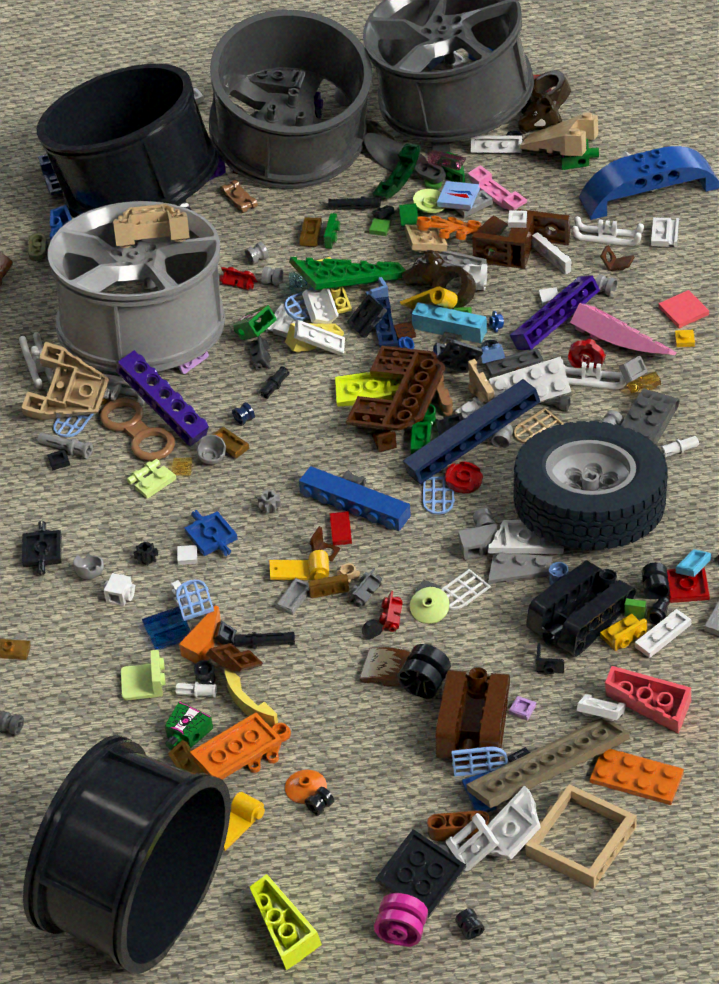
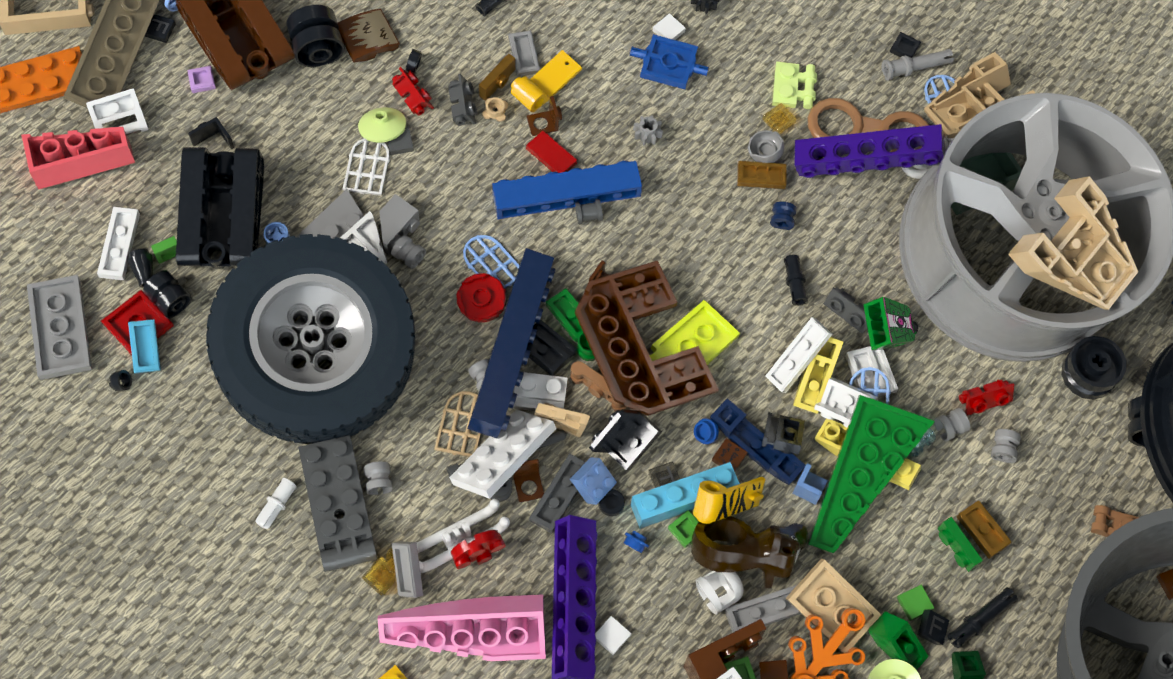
camera: 130 degrees right, 20 degrees up
yellow bracket [600,614,647,651] -> none

